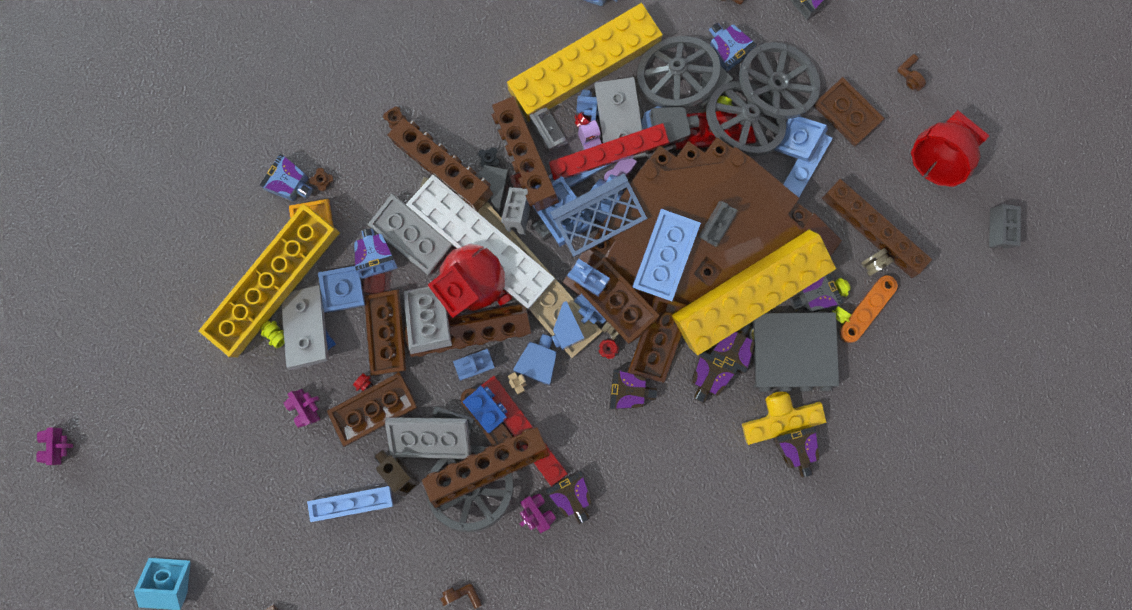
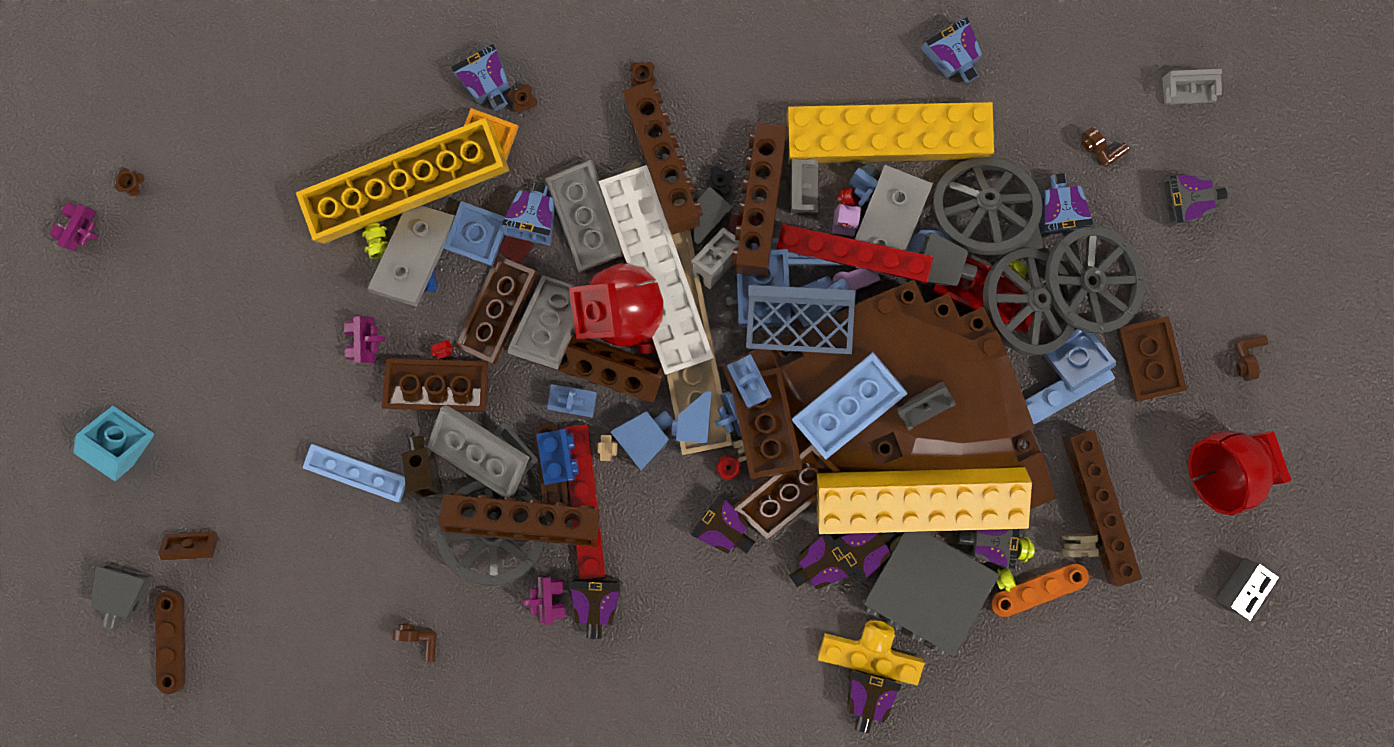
camera: 30 degrees right, 5 degrees up
none -> reddish brown plate [115,168,145,197]

